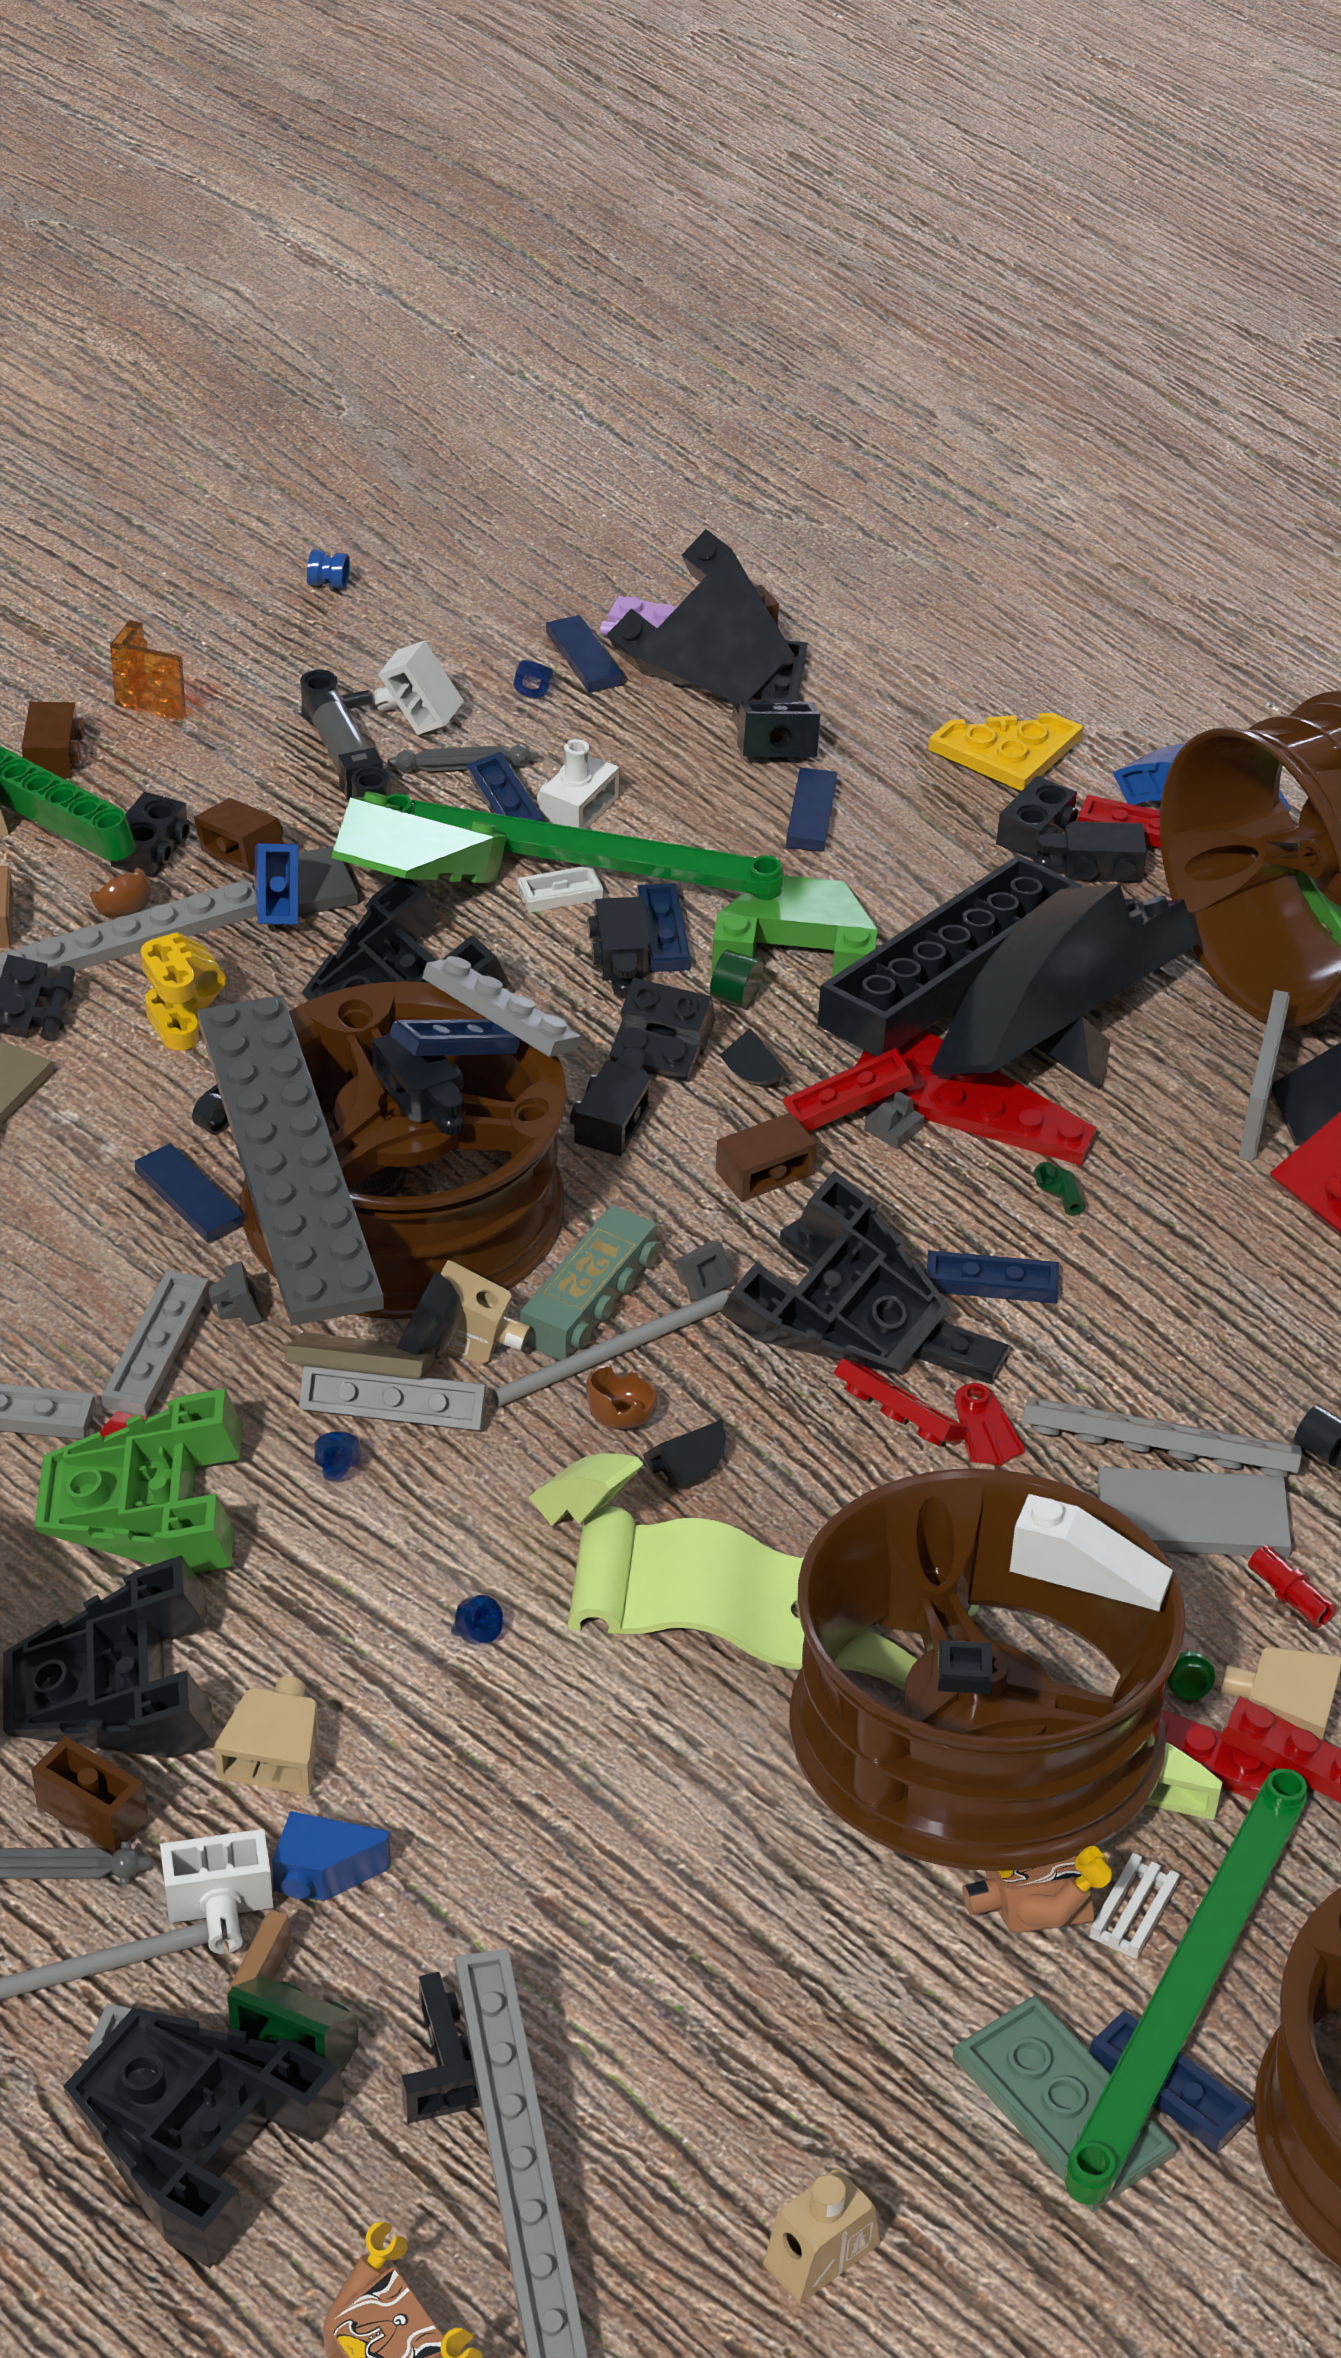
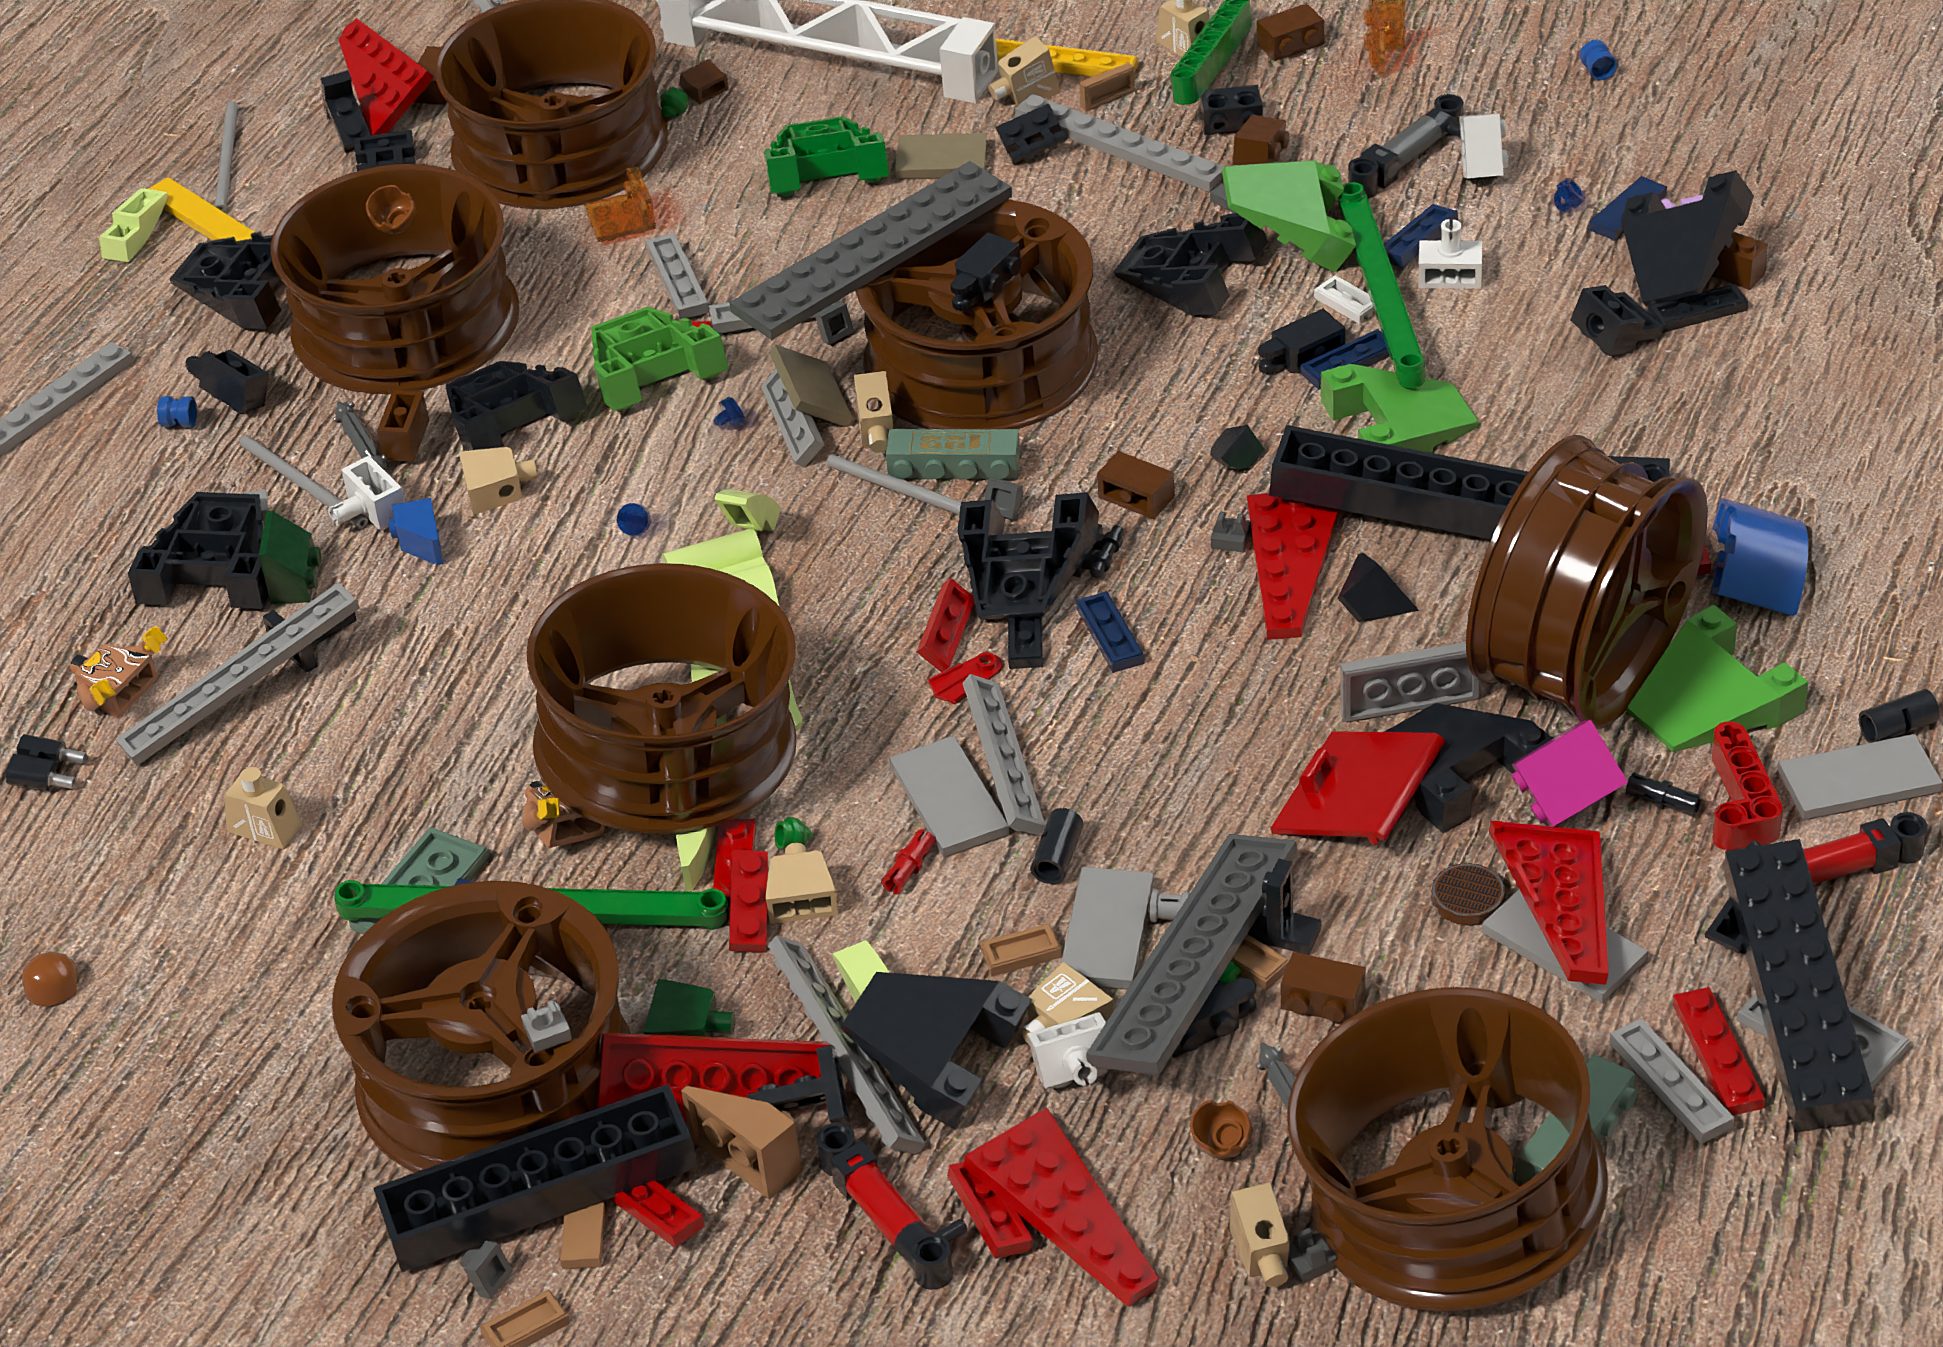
camera: 70 degrees right, 0 degrees up
dark orange hair [90,868,151,919] -> none
yellow piece [140,932,226,1051] -> none
medium nougat tile [226,1910,290,2020] -> none
blue slope [255,844,298,925] -> none
dark grey wheel [387,744,539,773] -> none
dark blue tile [389,1019,520,1056] -> none
black brick [396,1271,462,1355] -> none
light grey plate [422,956,581,1057] -> none
black hinge [570,1046,650,1157] -> none
dark orange hair [586,1365,658,1429] -> none
black brick [609,977,716,1083] -> none
black brick [642,1420,726,1487] -> none
dark green piece [710,949,763,1008] -> none
red plate [782,1048,915,1132] -> none
dark blue tile [786,767,838,852] -> none
yellow plate [928,712,1084,791] -> none
black slope [930,884,1198,1075] -> none
black tile [938,1640,993,1694] -> none
white slope [1010,1494,1173,1611] -> none
dark green arm [1033,1162,1085,1216] -> none
white tile [1089,1853,1180,1959] -> none

